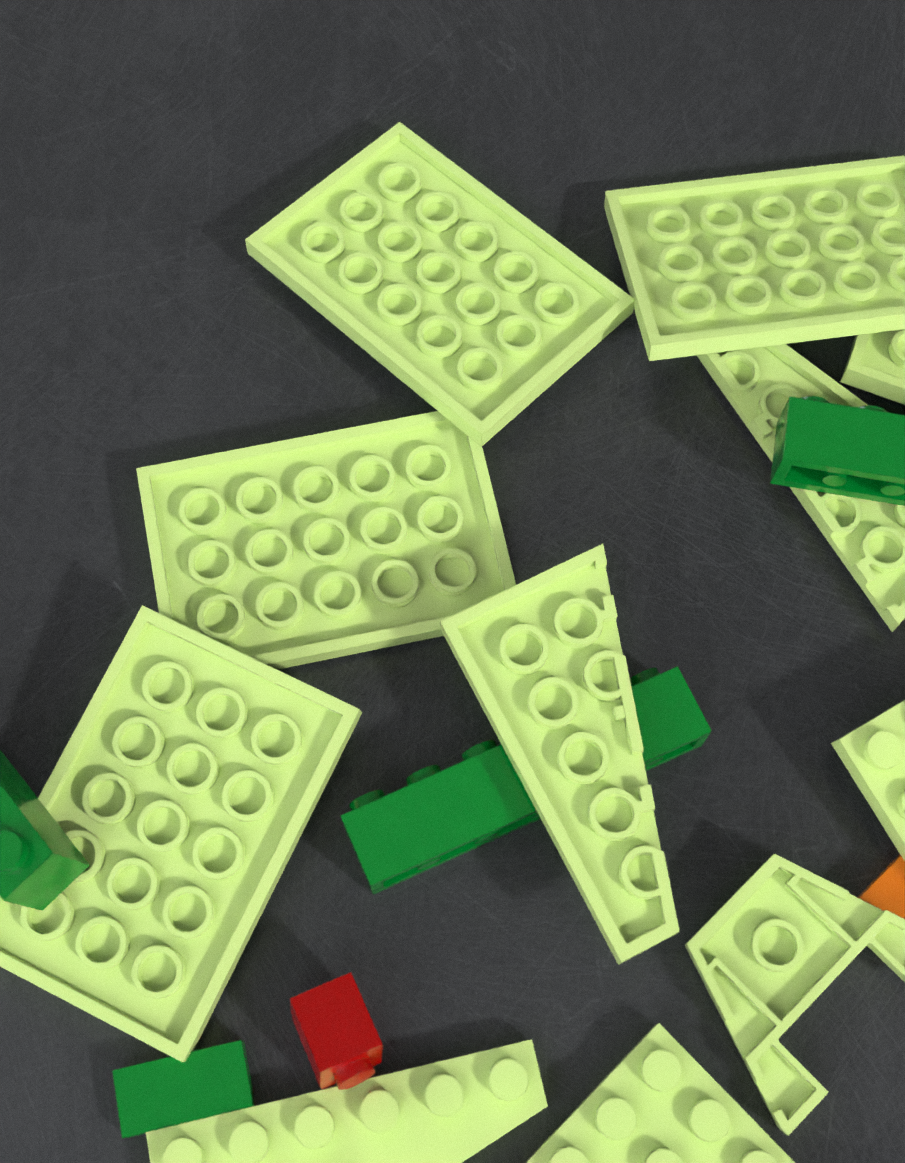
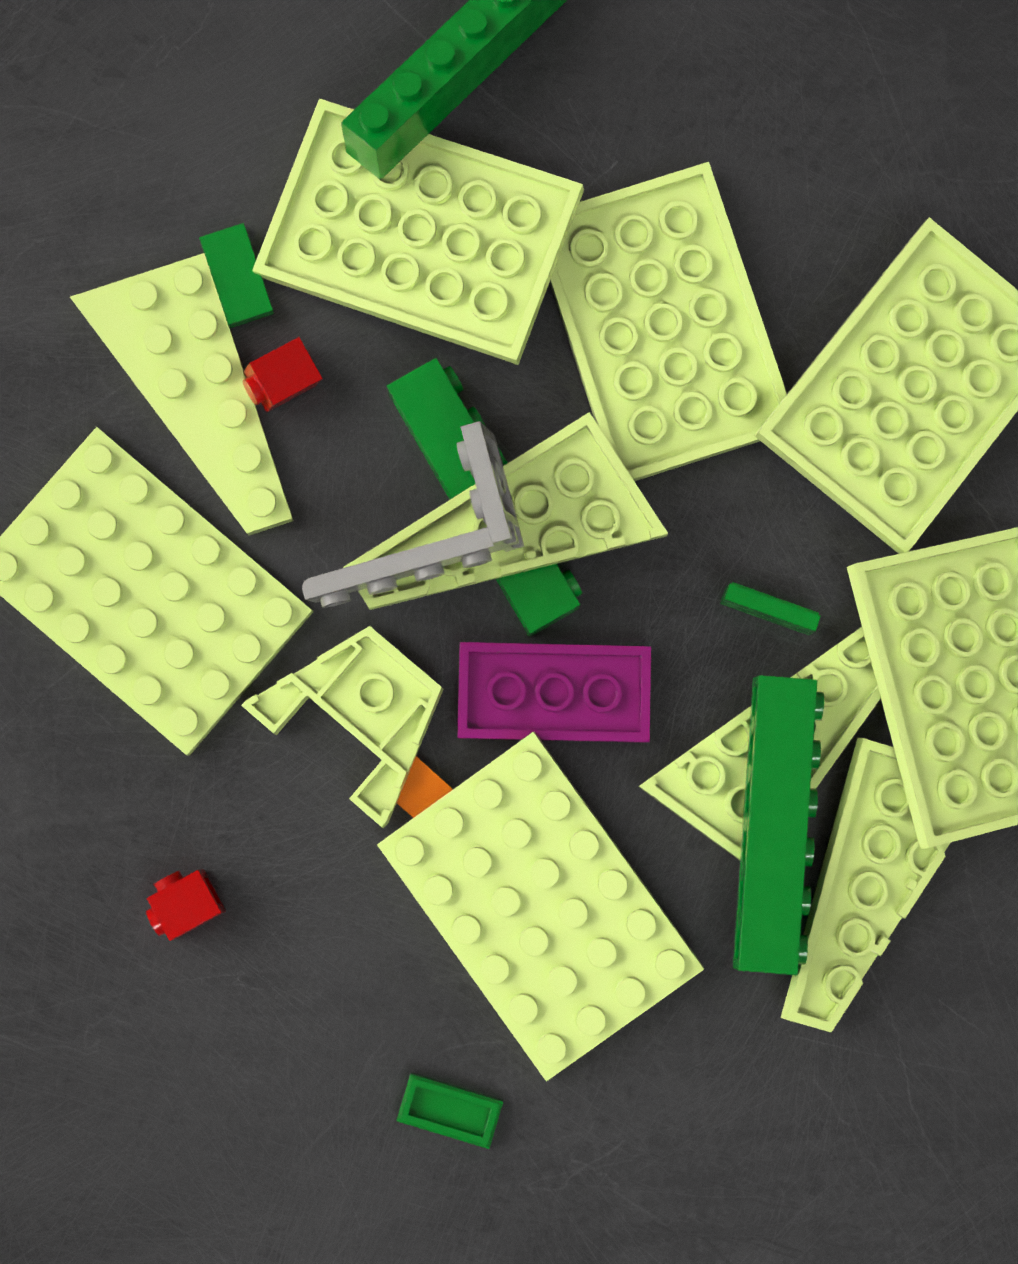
camera: 80 degrees right, 15 degrees up
none -> light grey bracket [302,421,525,608]
none -> magenta plate [457,642,651,743]
none -> green tile [720,582,821,636]

